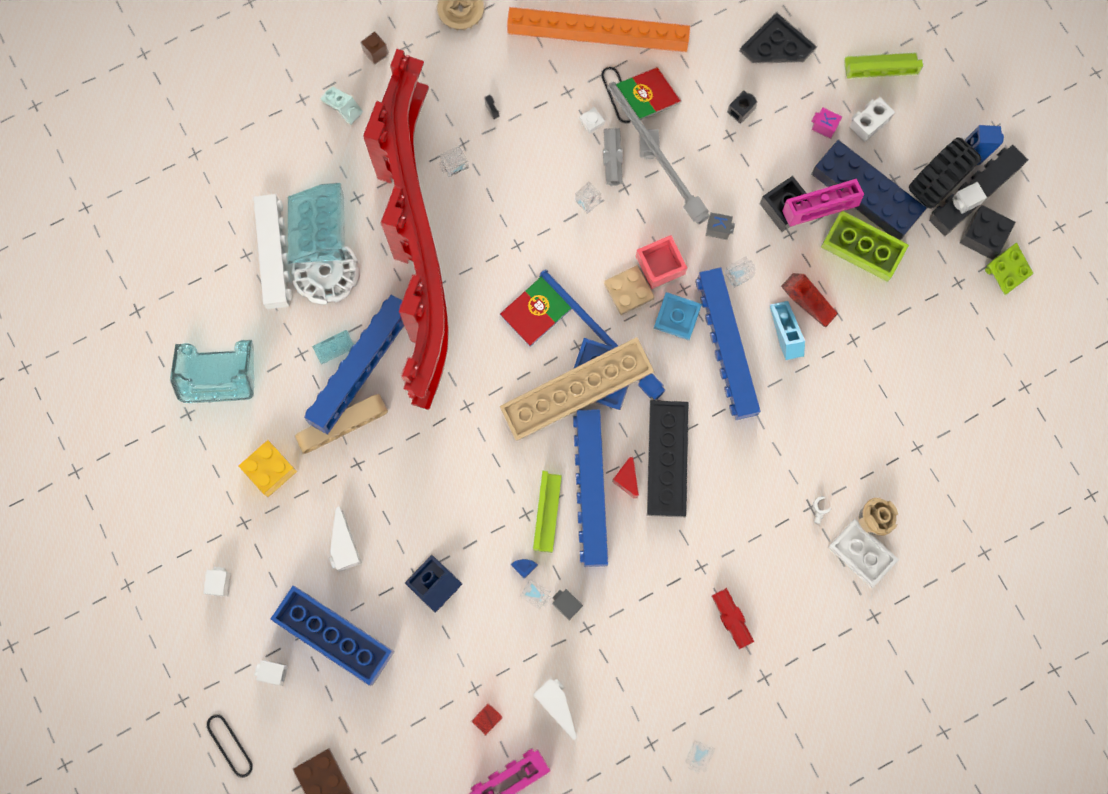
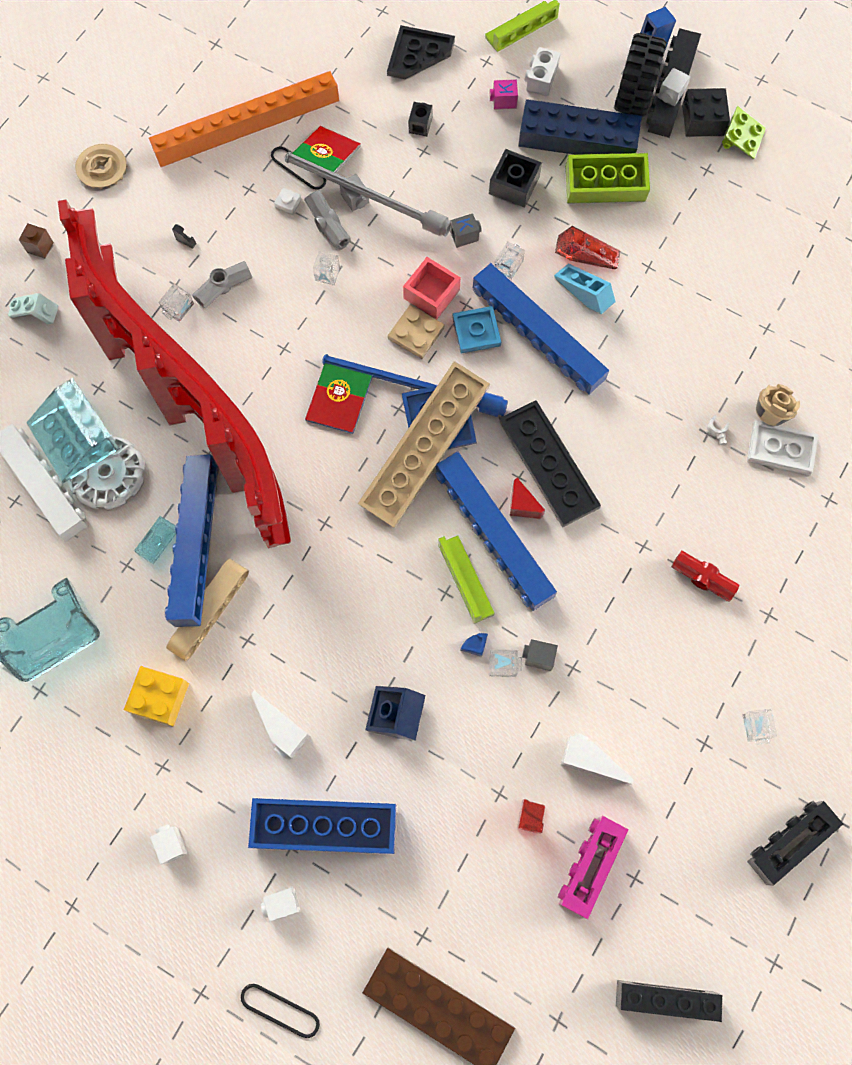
camera: 30 degrees left, 5 degrees down
dark pink brick [782,179,864,227] -> none
none -> light grey piece [192,261,252,308]

